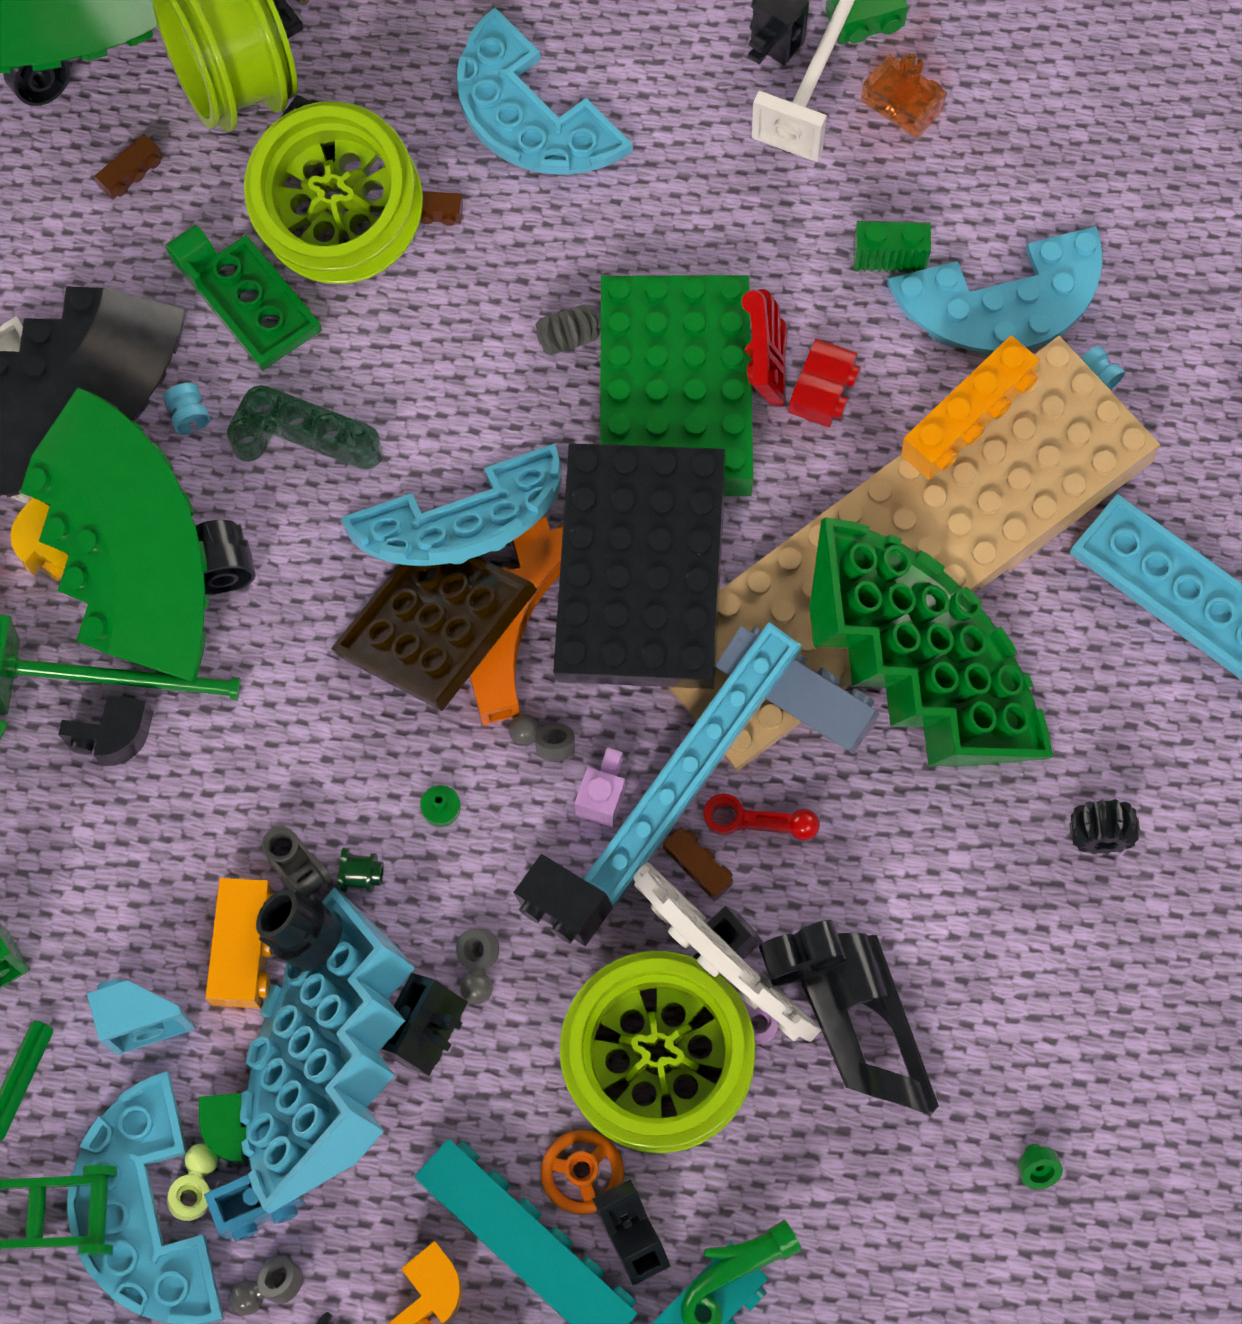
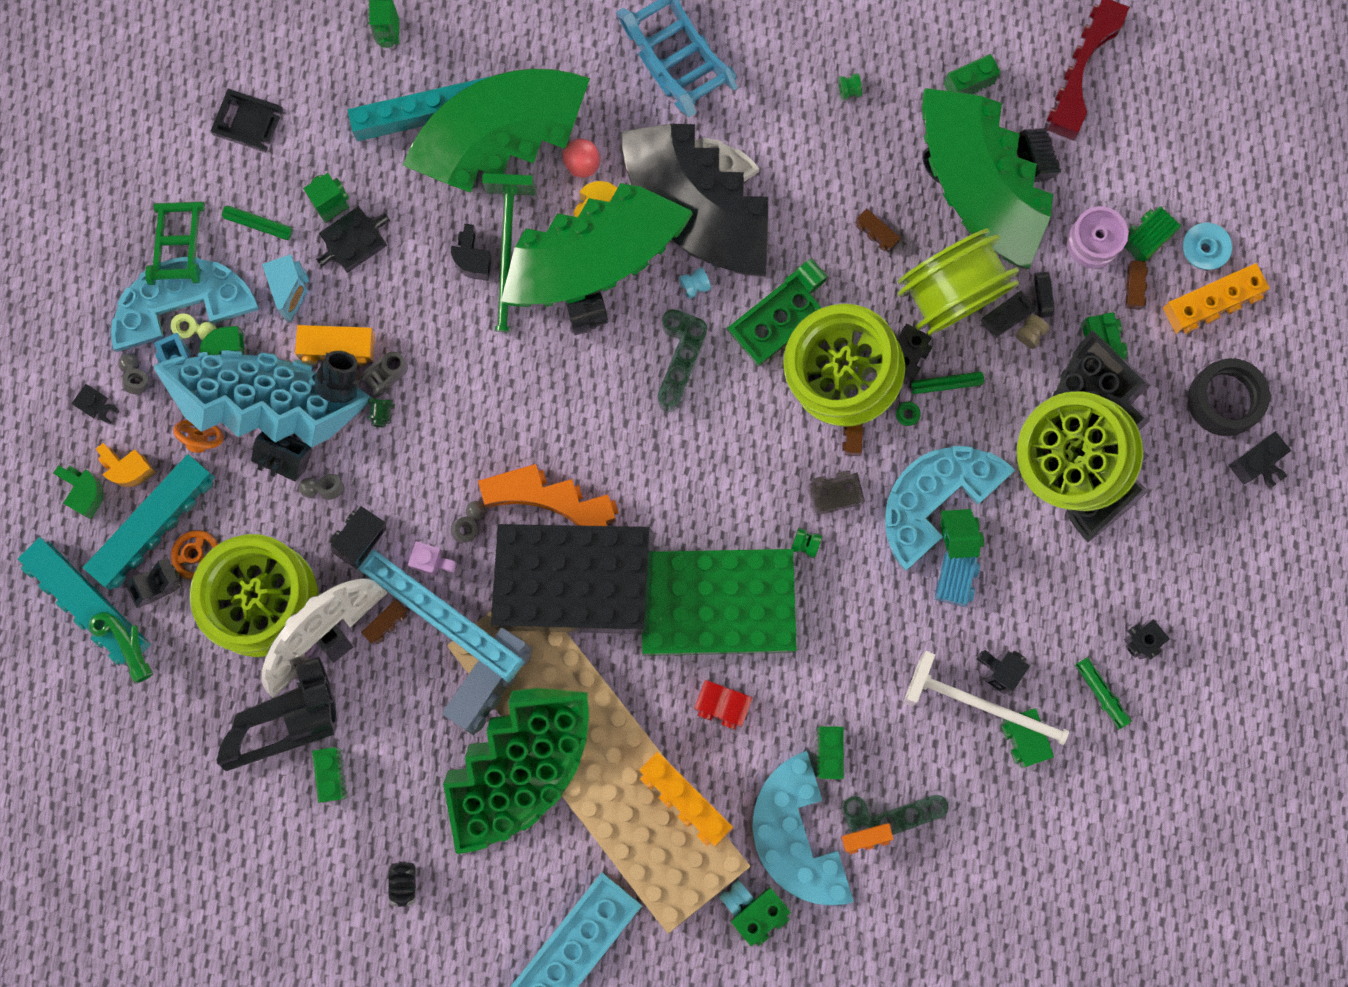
camera: 85 degrees right, 10 degrees up
dark brown tile [331,557,537,711] -> none
medium azure plate [341,444,562,566] -> none
green tile [420,785,461,827] -> none
dark grey gear [535,304,600,355] -> none
red piece [703,793,820,841] -> none
red plate [742,289,788,405] -> none
clear orange brick [861,54,947,139] -> none
green tile [1017,1144,1063,1189] -> none
none -> orange piece [173,419,224,453]
none -> green brick [312,747,348,803]
none -> black plate [316,206,390,273]
none -> green brick [730,887,791,947]
none -> green wheel [791,527,822,559]
none -> clear smoke brick [807,470,865,516]
none -> orange piece [840,823,894,855]
none -> clear green beam [841,795,949,835]
none -> green plate [895,401,921,426]
none -> green axle [911,371,984,395]
none -> dark azure brick [934,550,981,607]
none -> green brick [940,509,984,560]

